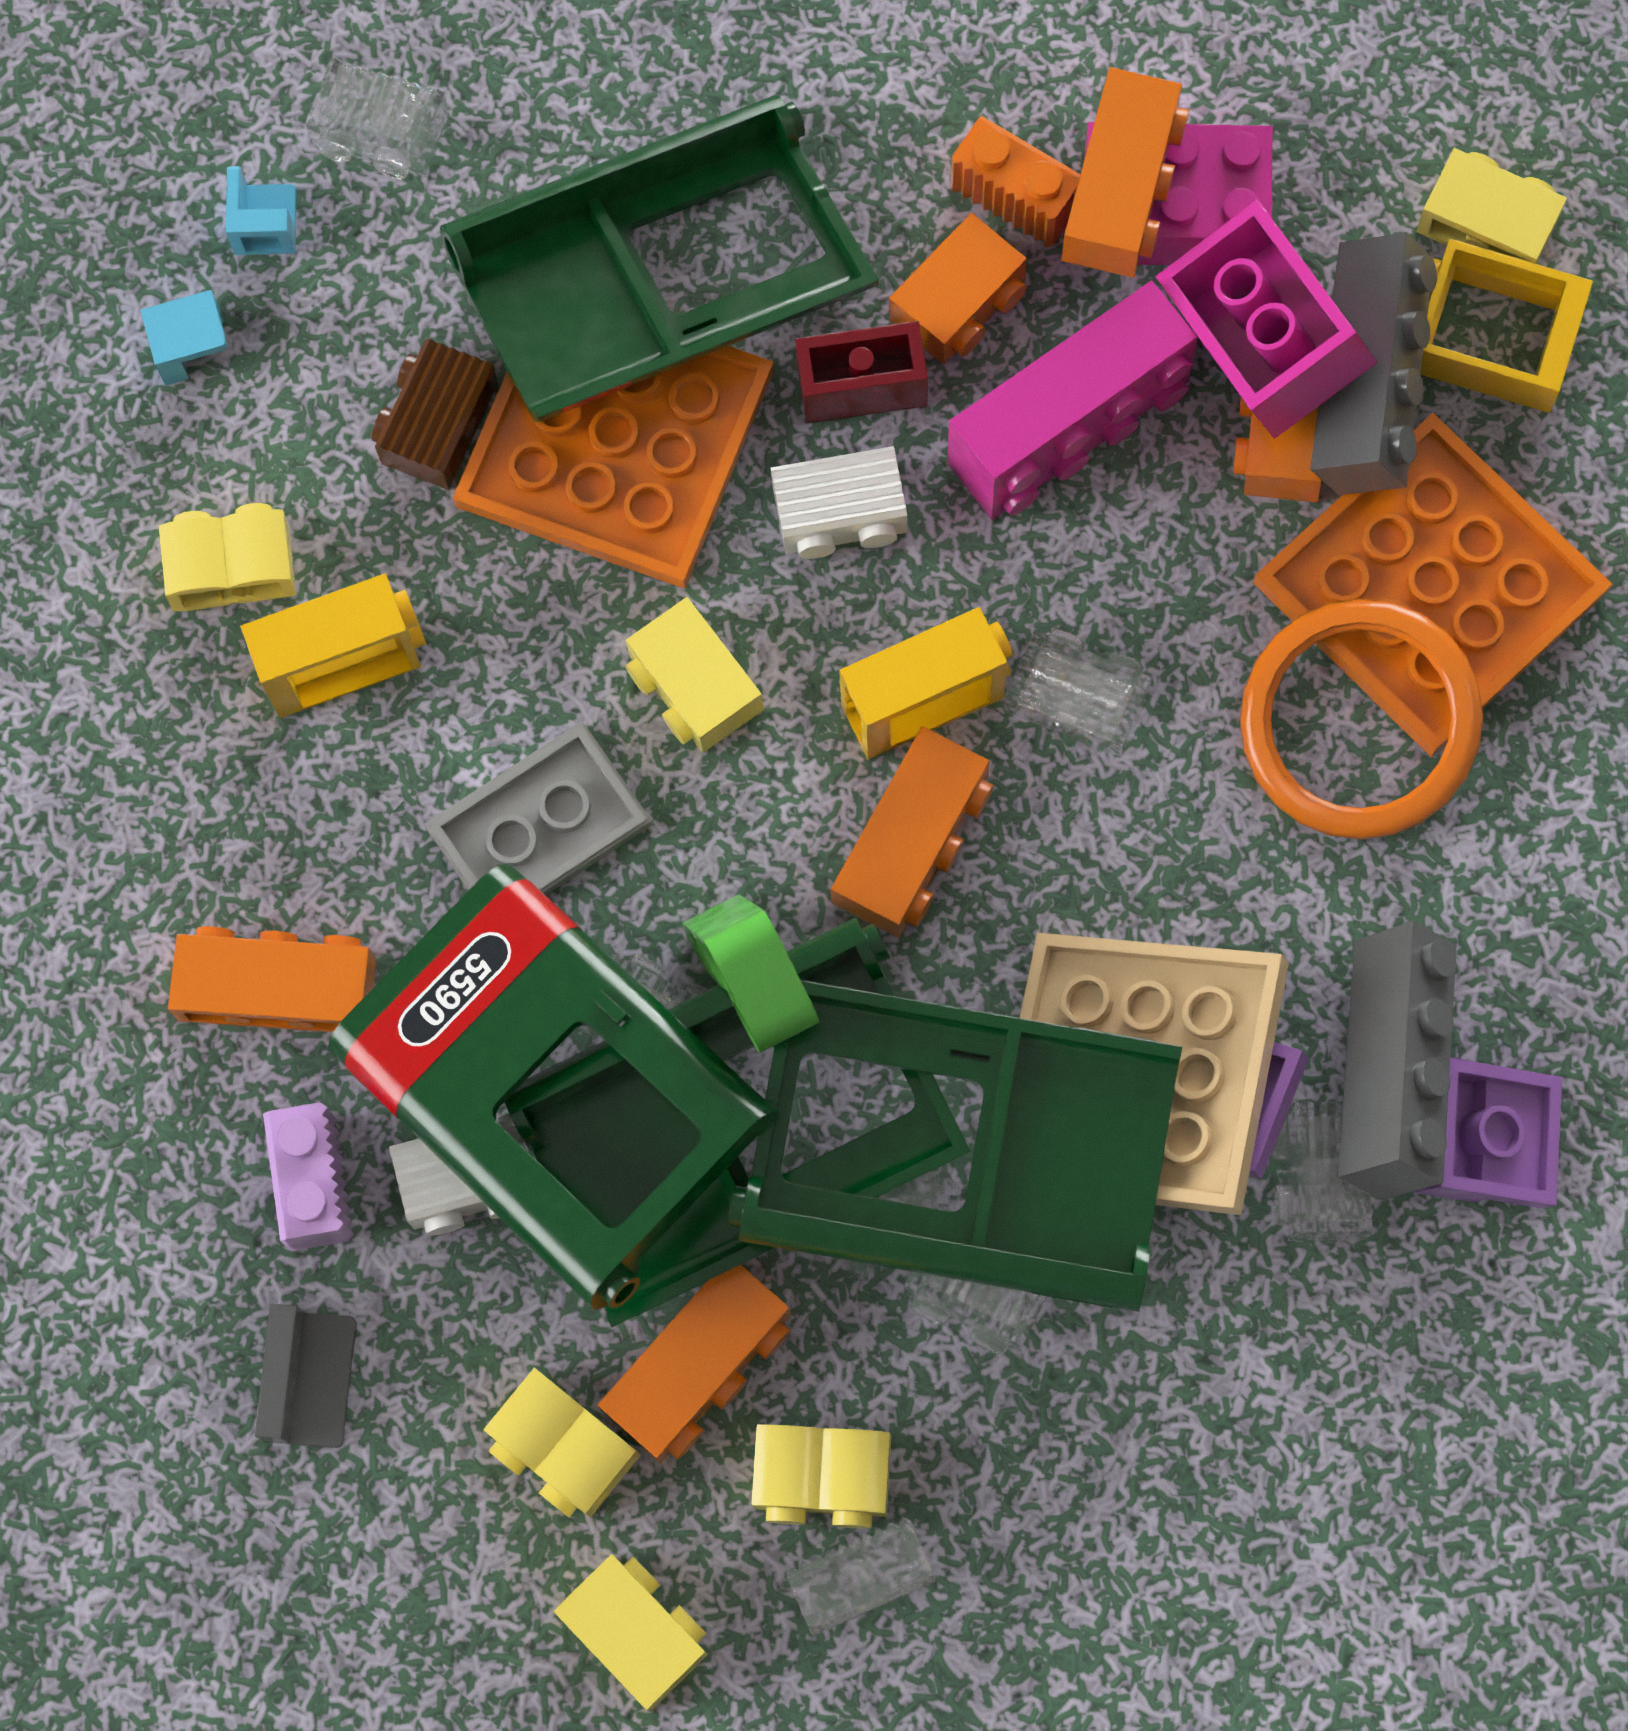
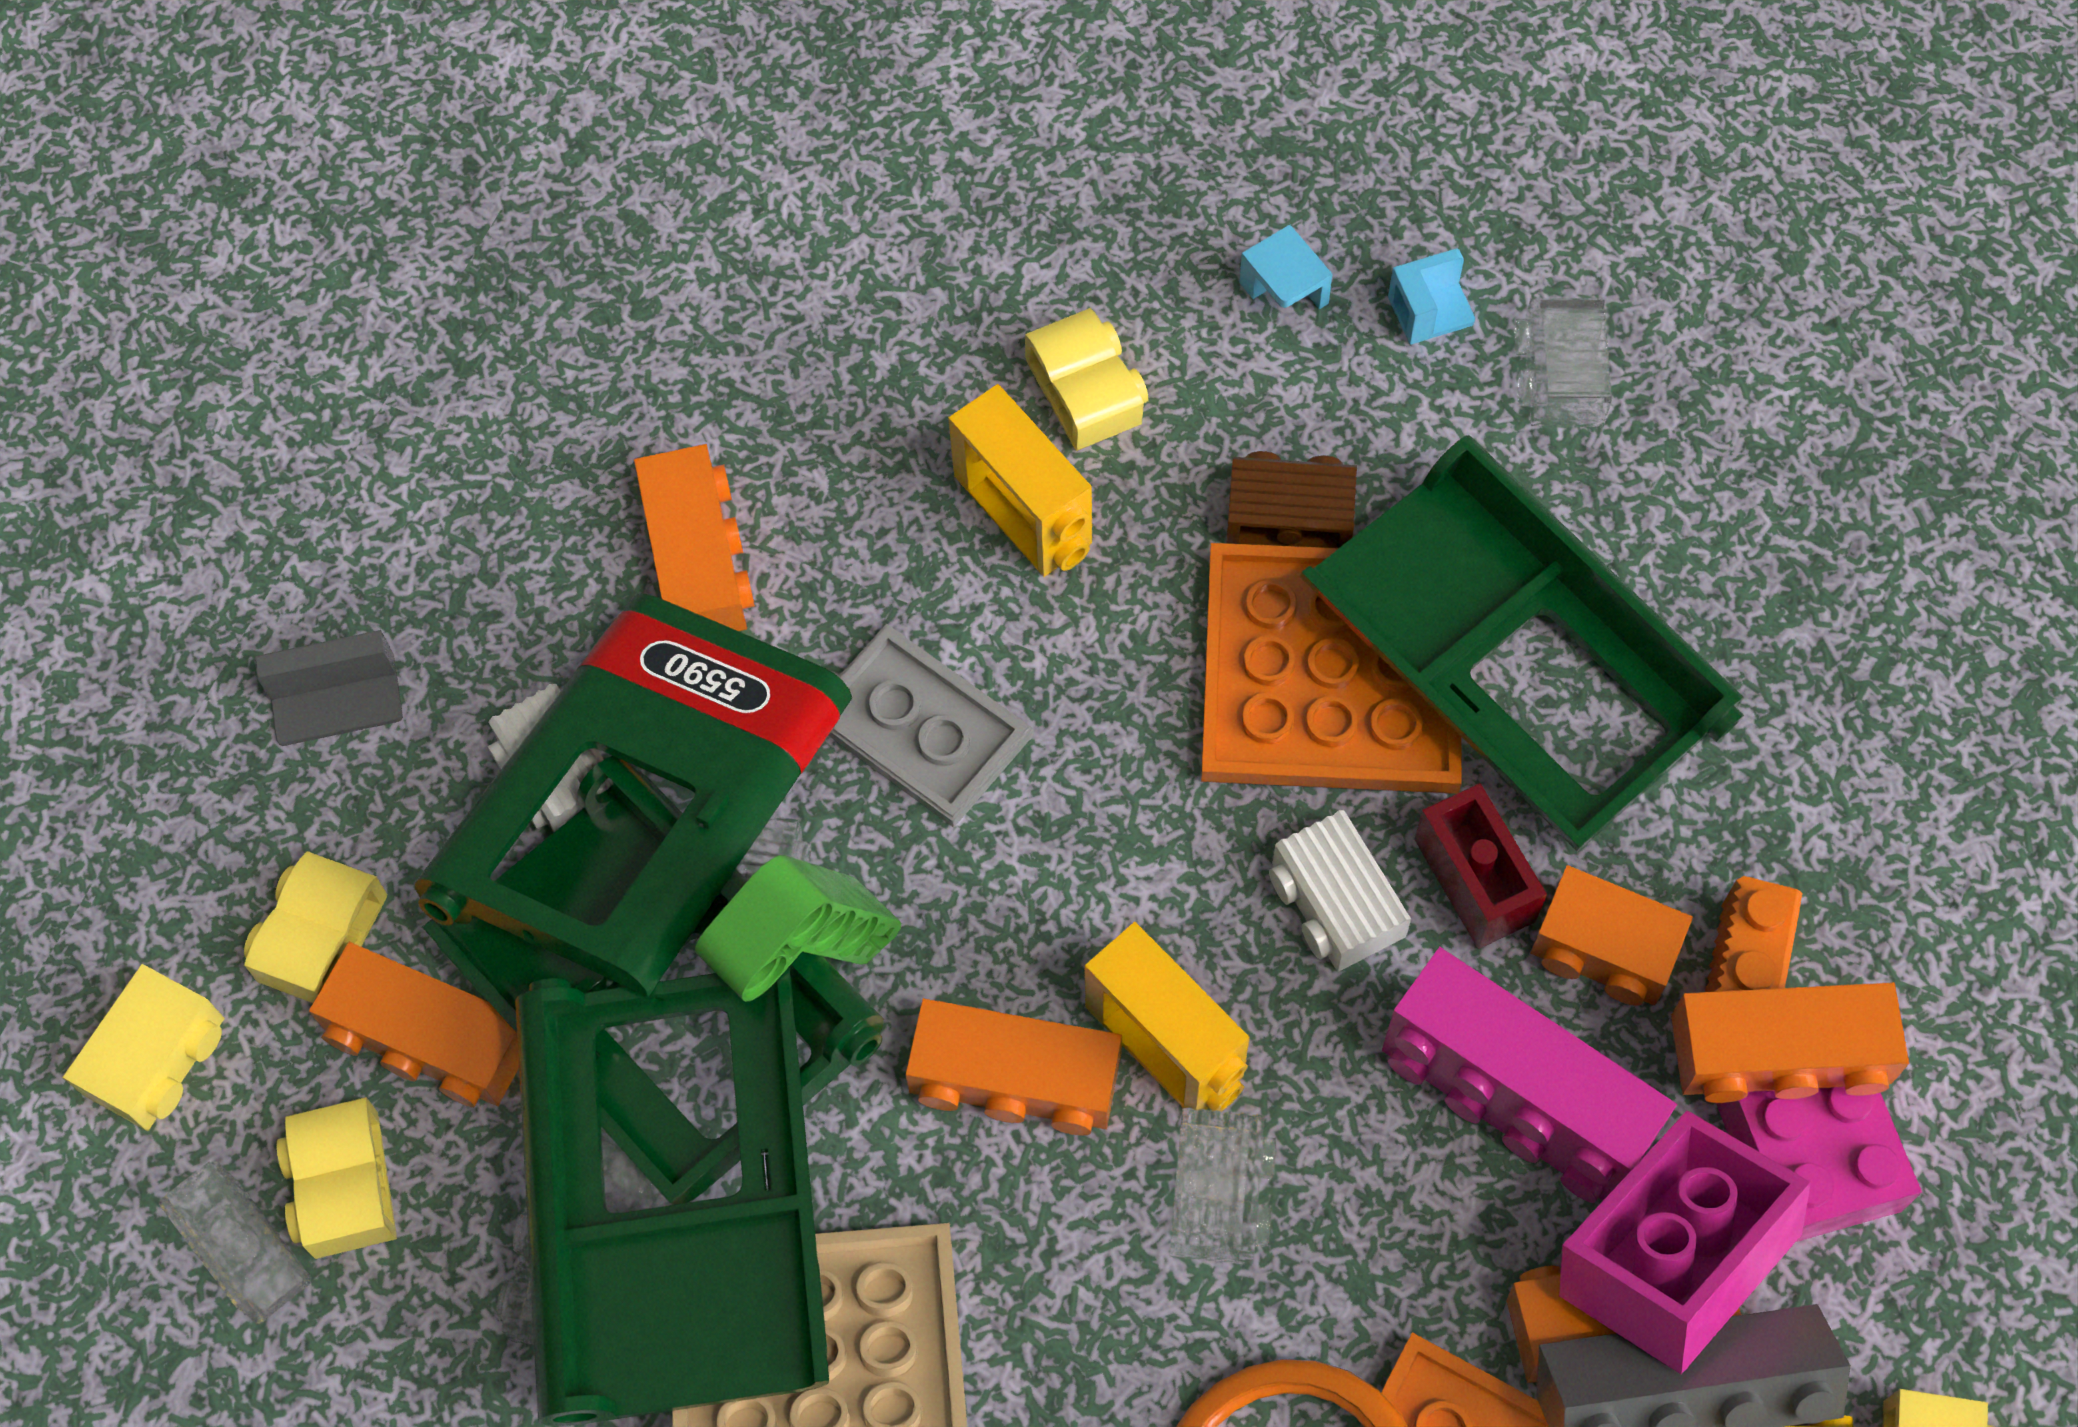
camera: 70 degrees right, 10 degrees down
lavender brick [263,1102,354,1251] -> none
light yellow brick [625,597,764,753] -> none

